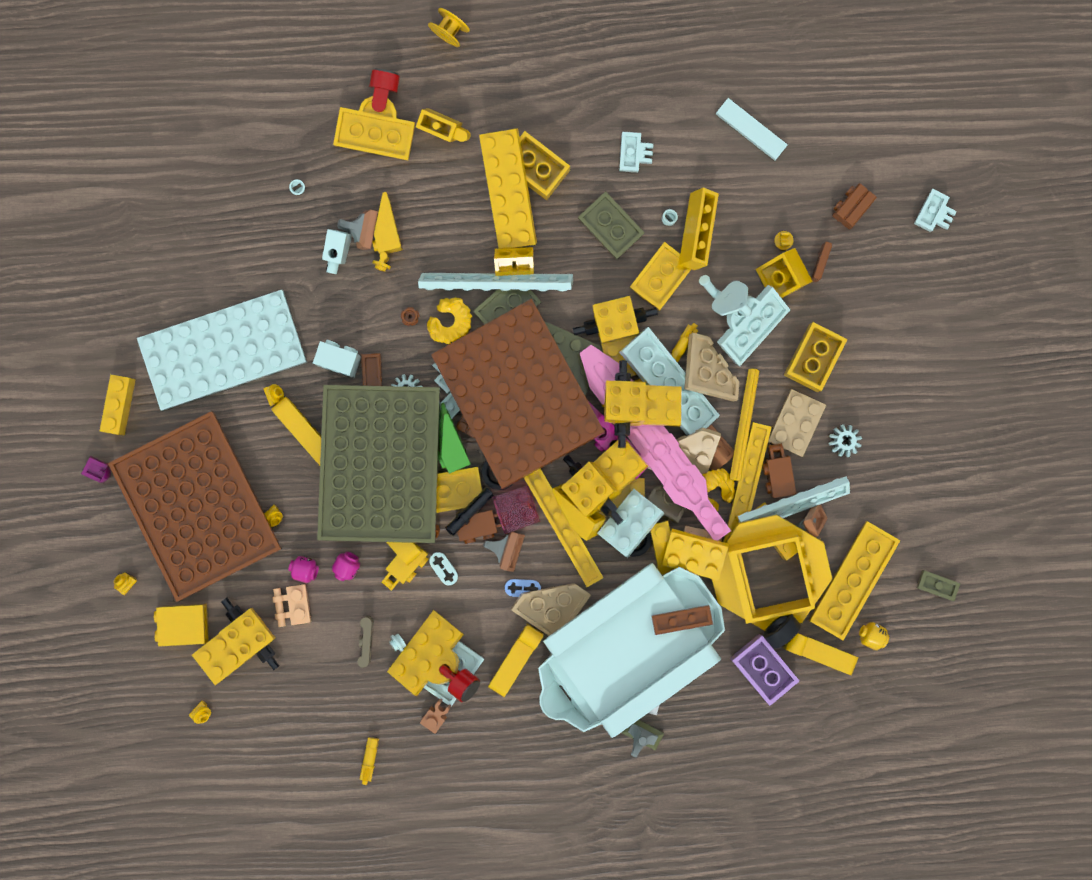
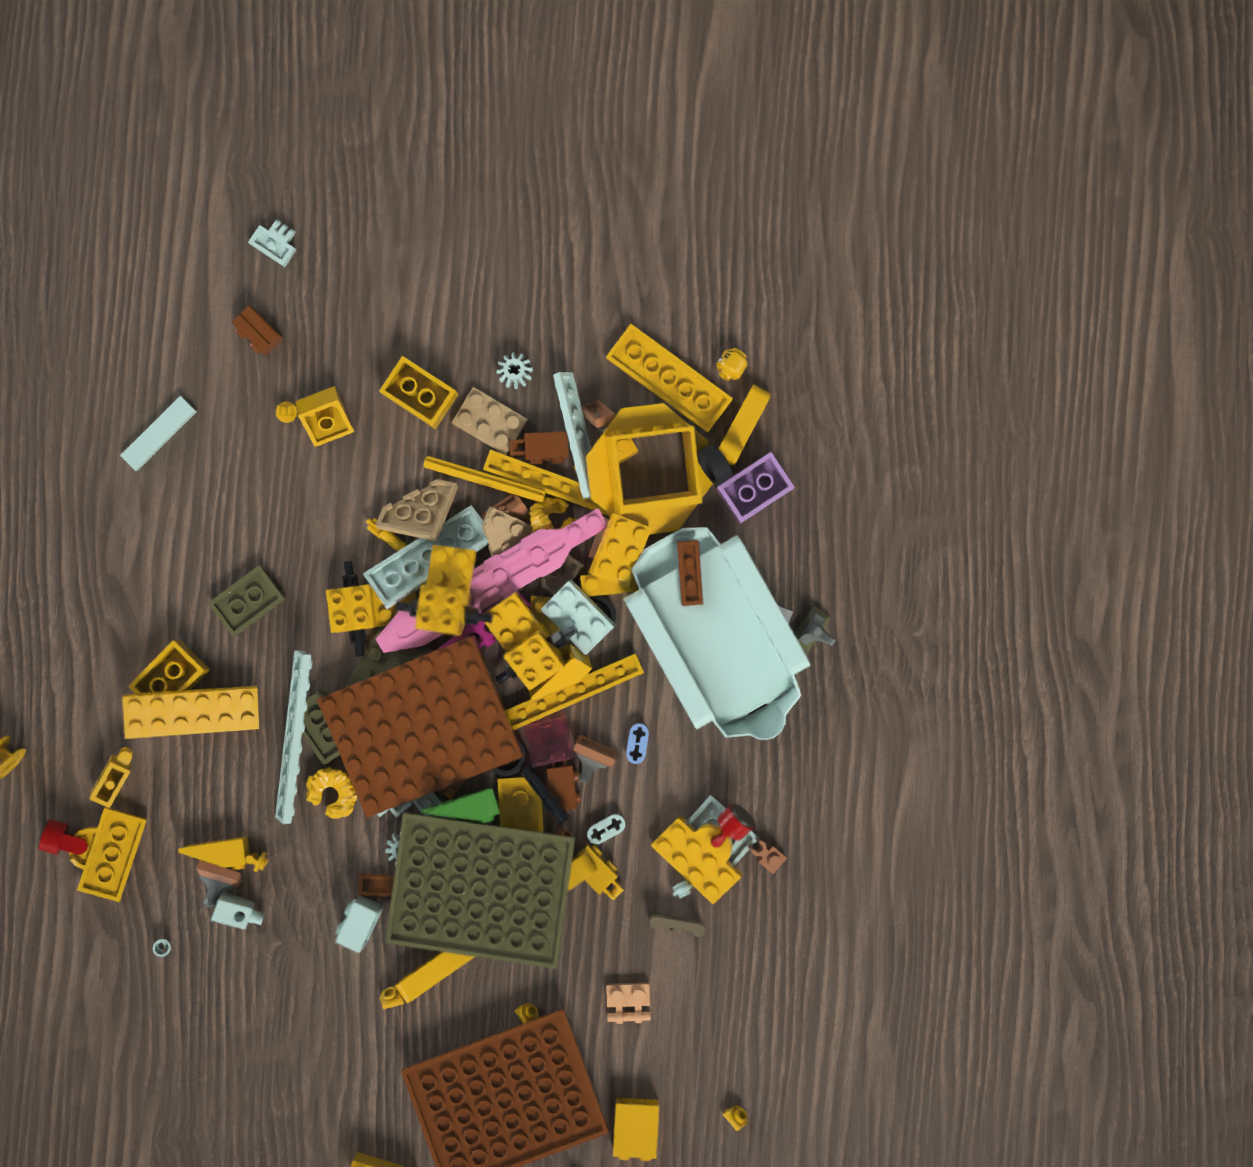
camera: 80 degrees left, 0 degrees up
light aqua plate [137,290,307,411] -> none
yellow piece [192,597,280,685] -> none
dark pink head [289,556,319,583] -> none
dark pink head [332,551,360,581] -> none
yellow piece [359,737,379,785] -> none
dark orange plate [401,307,420,326] -> none
yellow beam [488,623,544,697] -> none
yellow brick [494,247,534,276] -> none
tan plate [510,583,591,636] -> none
light aqua hinge [619,132,653,172] -> none
yellow plate [629,242,691,311] -> none
light aqua hinge [662,209,678,226] -> none
yellow brick [679,188,719,270] -> none
light aqua plate [699,275,790,366] -> none
dark orange tile [811,242,832,282] -> none
olive plate [916,570,961,601] -> none

